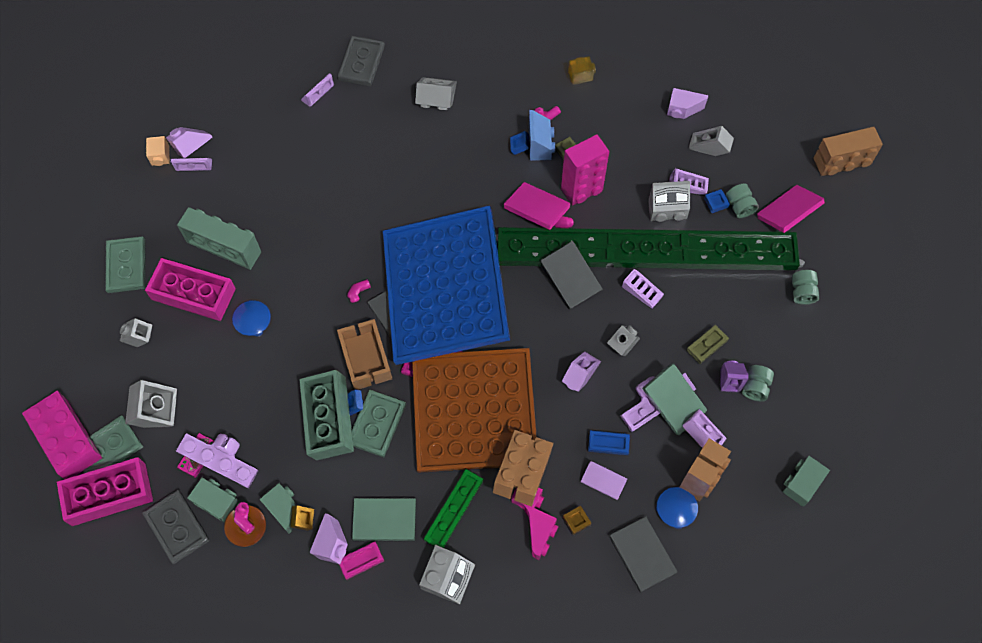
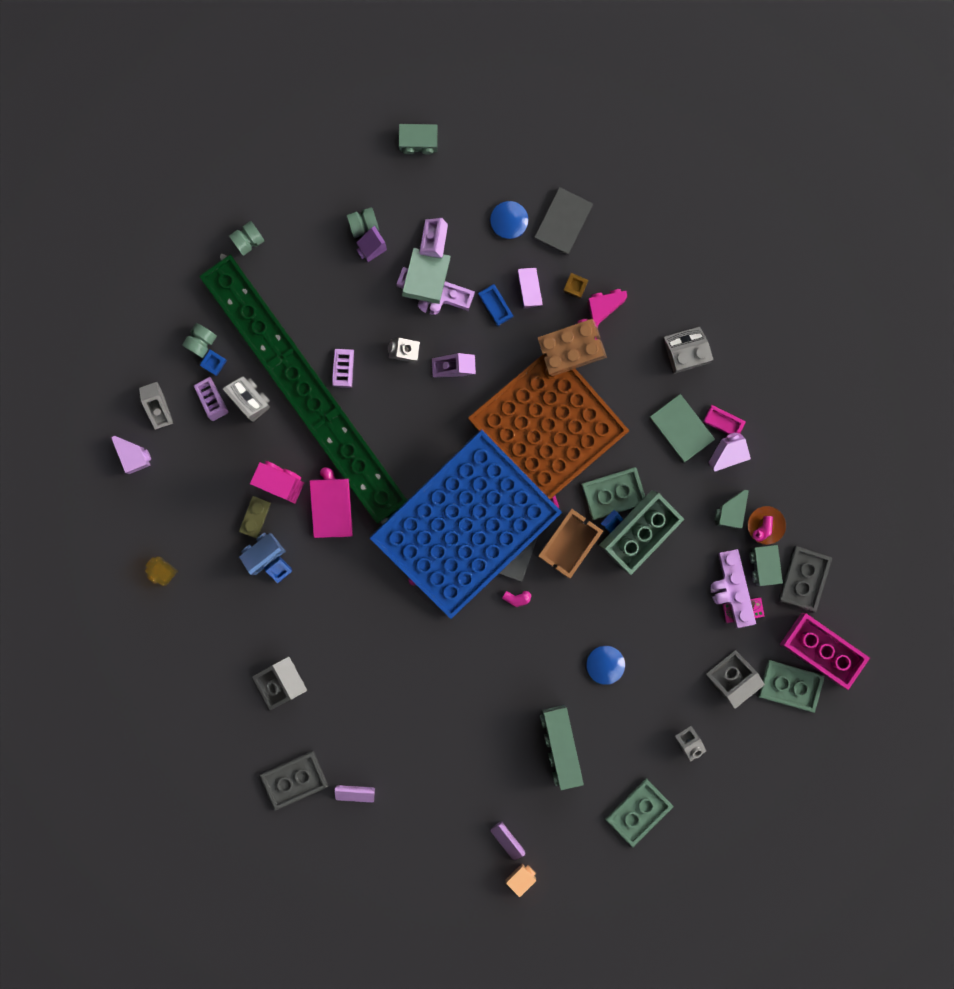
camera: 130 degrees left, 20 degrees up
dark pink brick [22,390,102,479] -> none
dark pink brick [145,258,236,321] -> none
lavender slope [166,127,212,159] -> none
pearl gold plate [291,505,314,531] -> none
green plate [424,469,484,548] -> none
dark pink arm [534,106,561,120] -> none
dark grey tile [540,241,603,309] -> none
medium nougat piece [680,438,731,502] -> none
olive plate [687,325,729,364] -> none
dark pink tile [757,185,825,233] -> none
medium nougat piece [813,127,883,176] -> none

